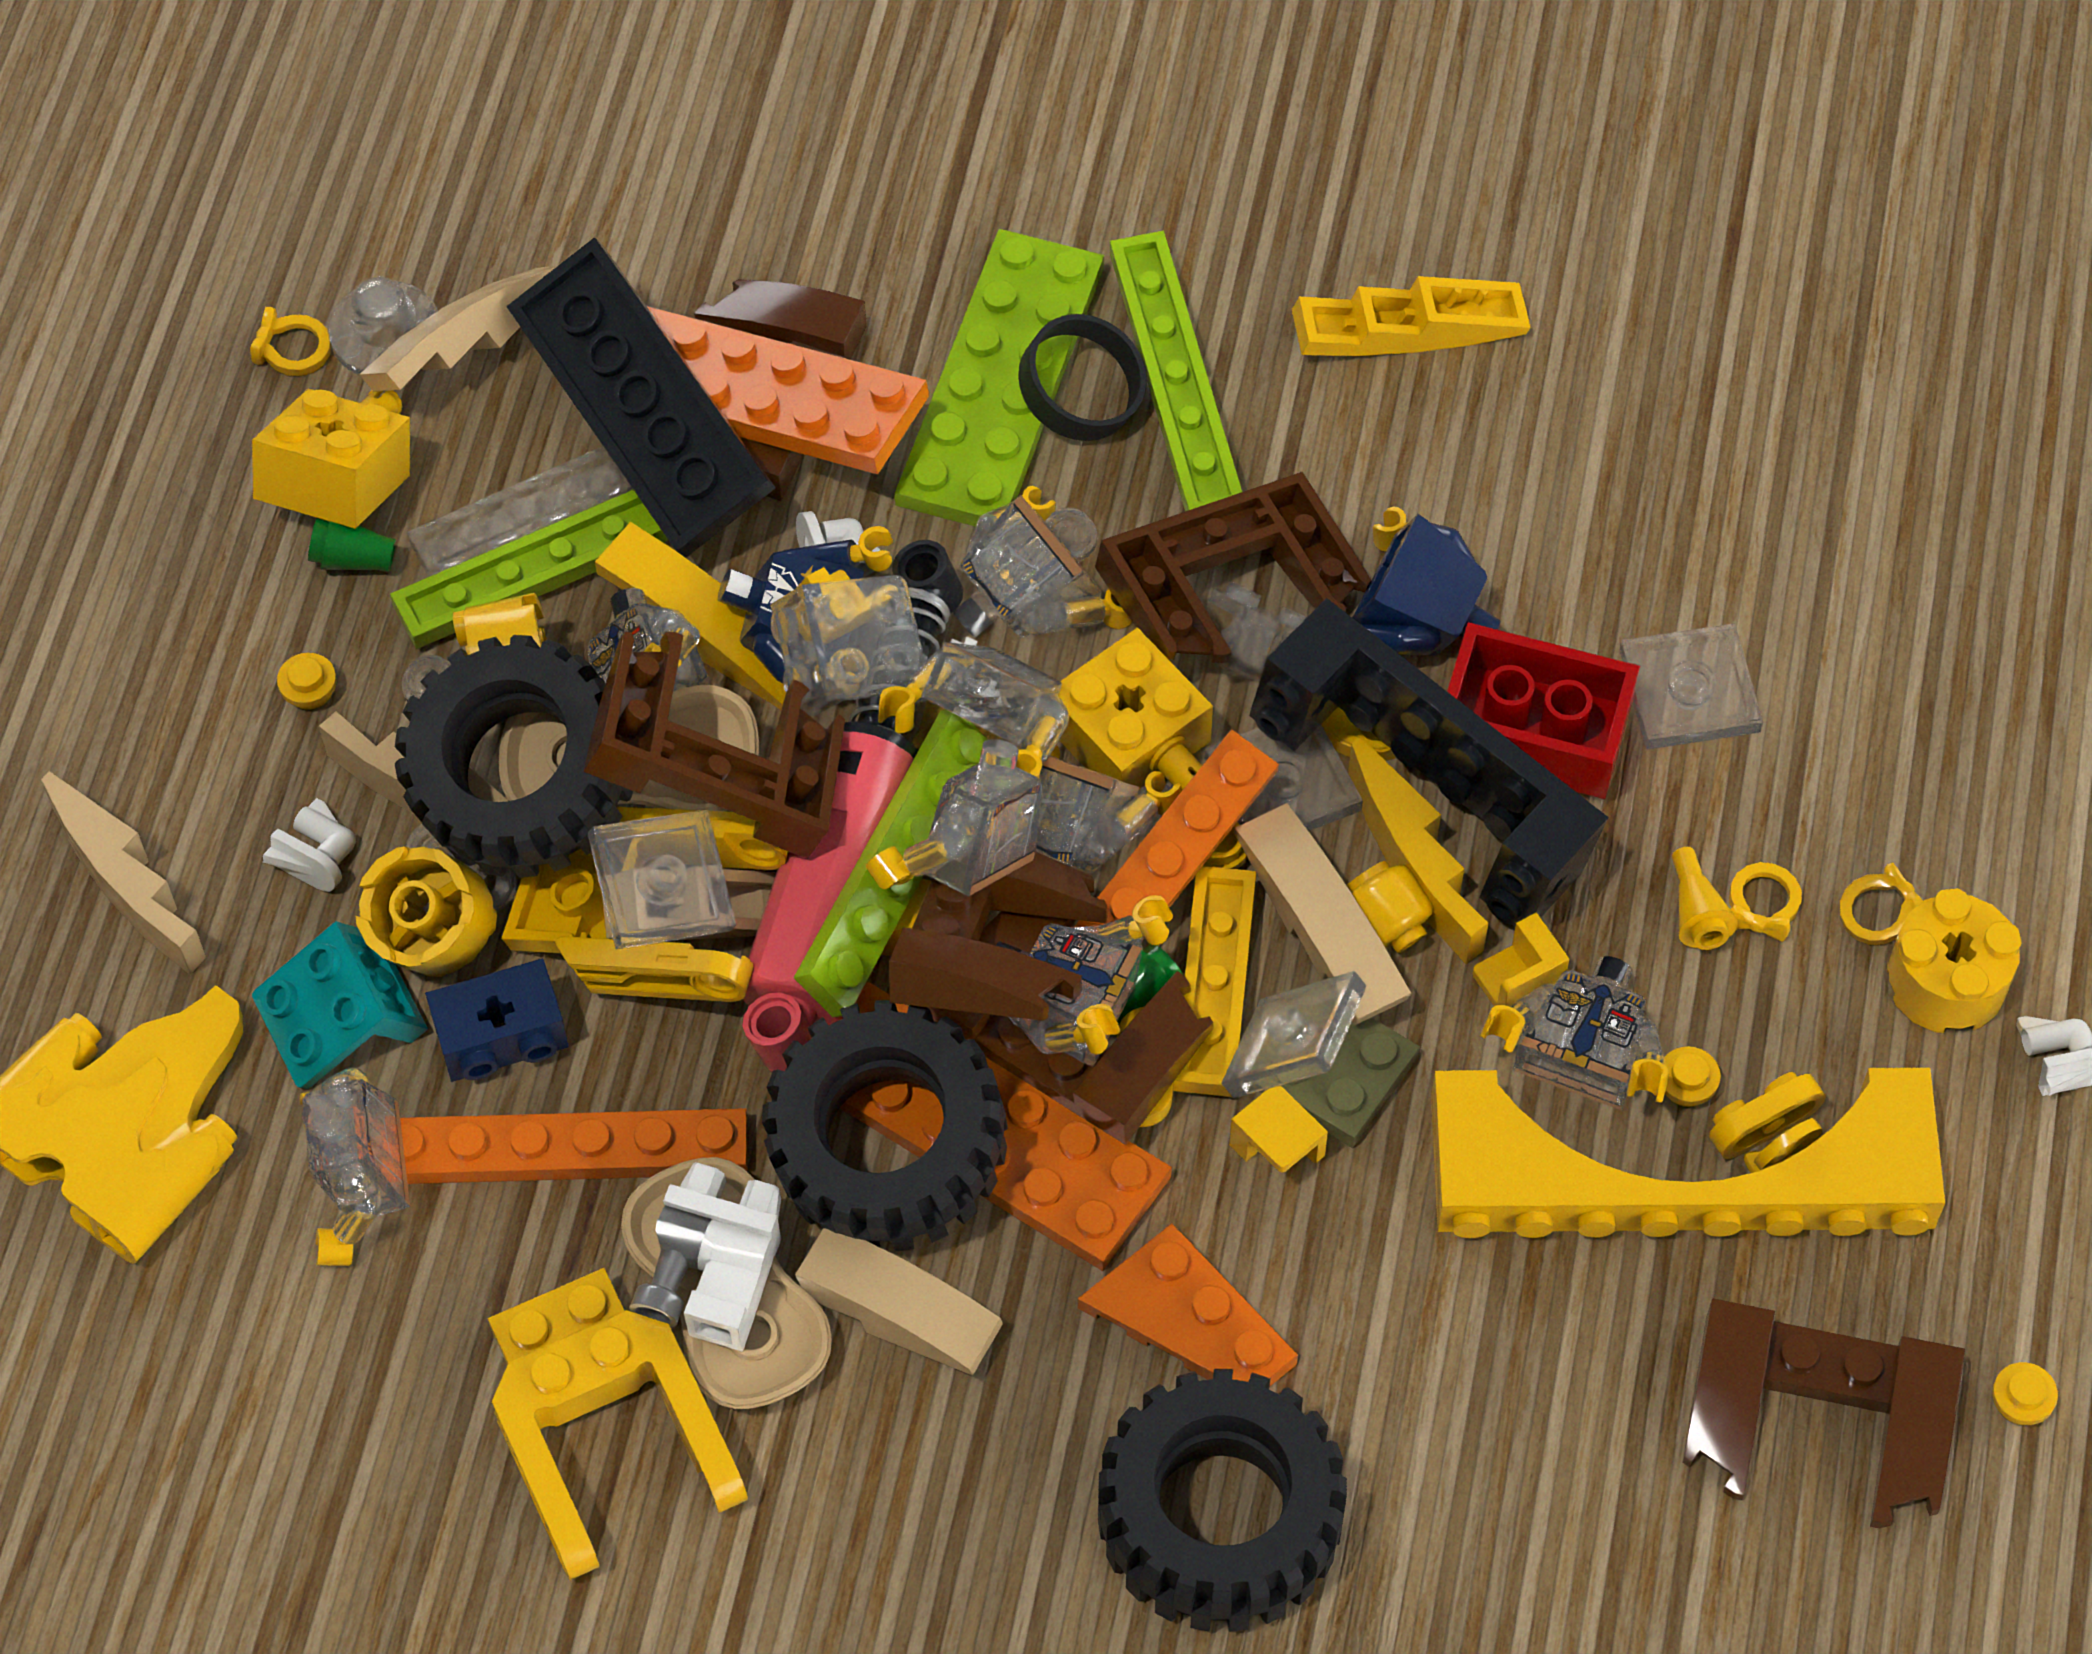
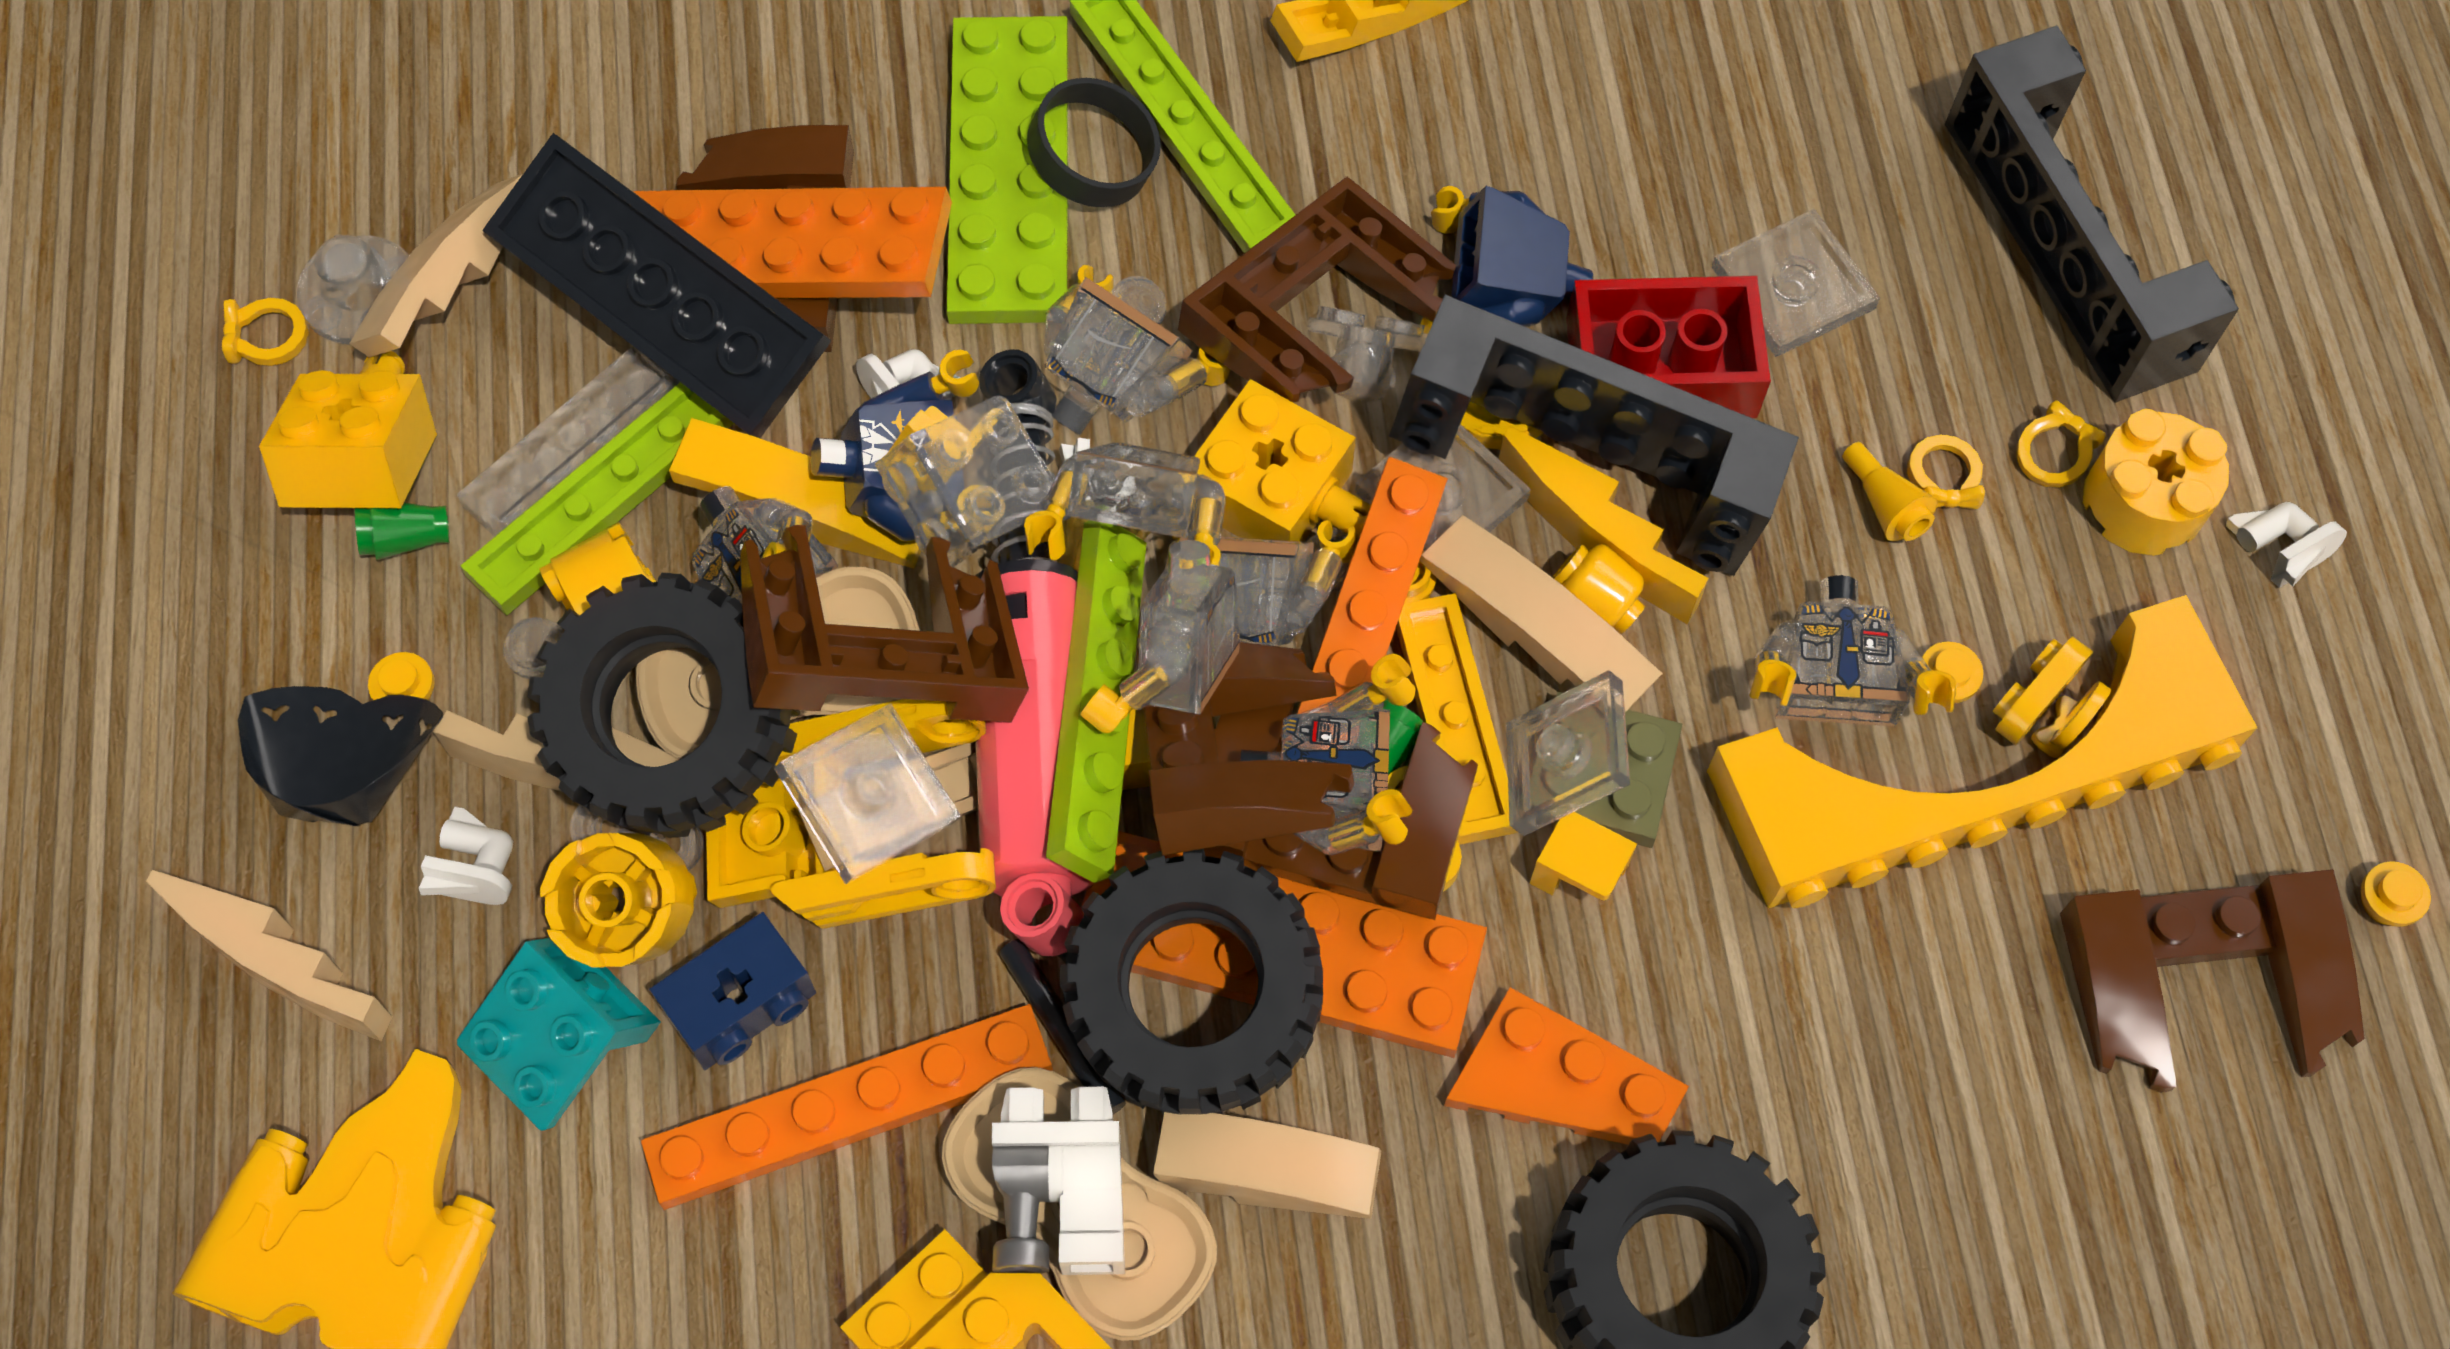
camera: 20 degrees left, 5 degrees up
clear torso [300,1068,410,1266] -> none
yellow panel [1473,912,1570,1010] -> none
none -> black piece [237,686,444,826]
none -> black bar [999,939,1126,1115]
none -> black plate [1945,25,2239,403]

